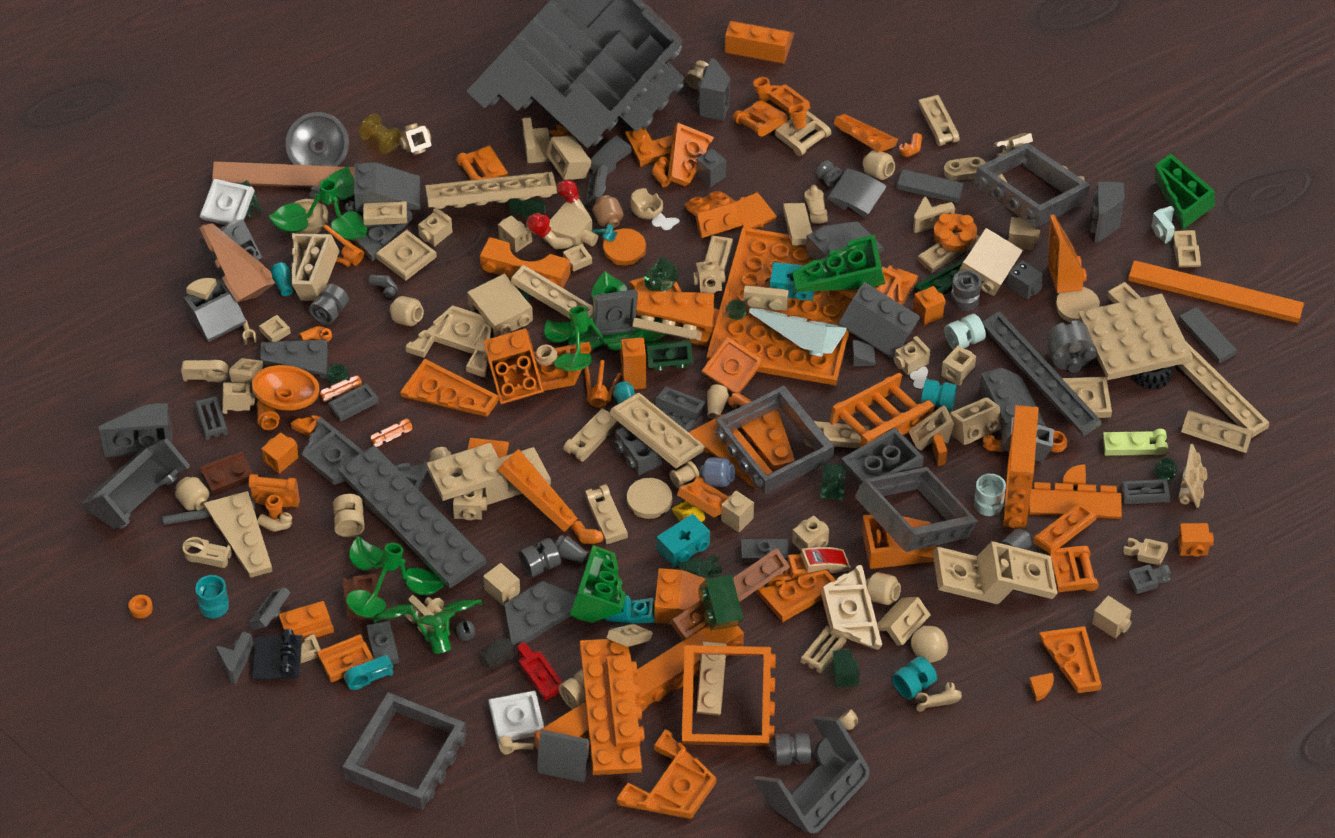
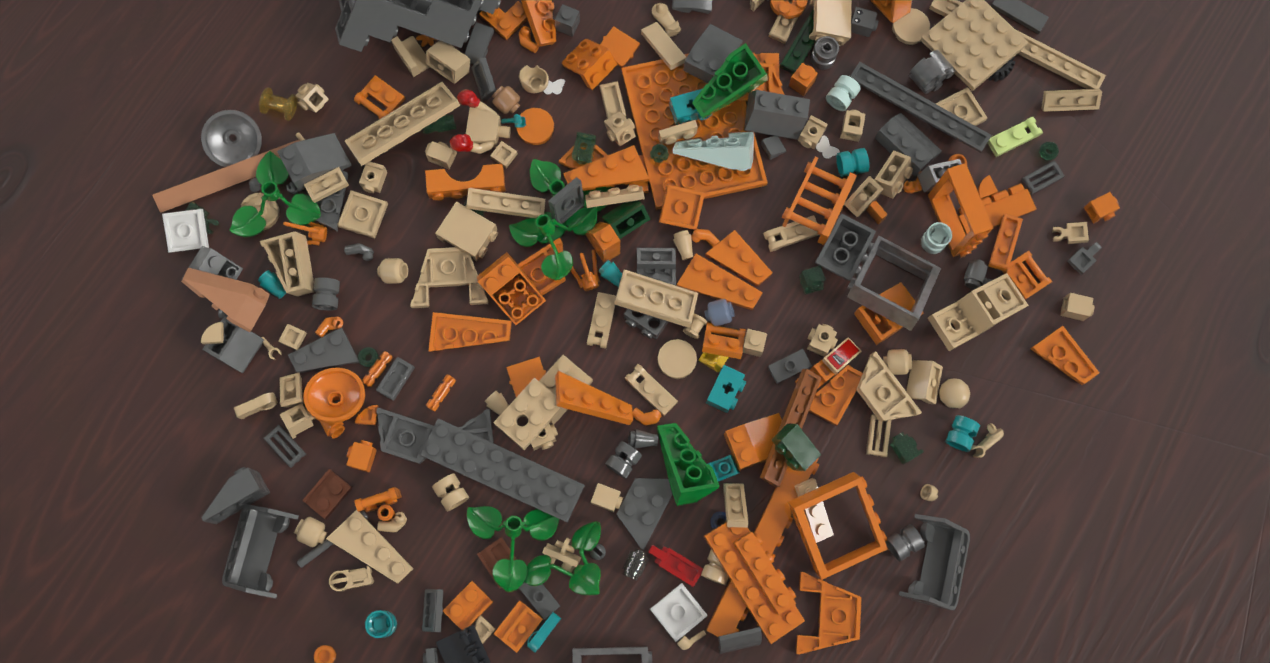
camera: 30 degrees left, 25 degrees up
tan plate [535,345,558,366] -> none
clear green plate [679,556,722,579] -> none
flat silver window [714,386,834,494] -> none
orange tile [1029,673,1054,701] -> none
tan hinge [1179,444,1207,508] -> none

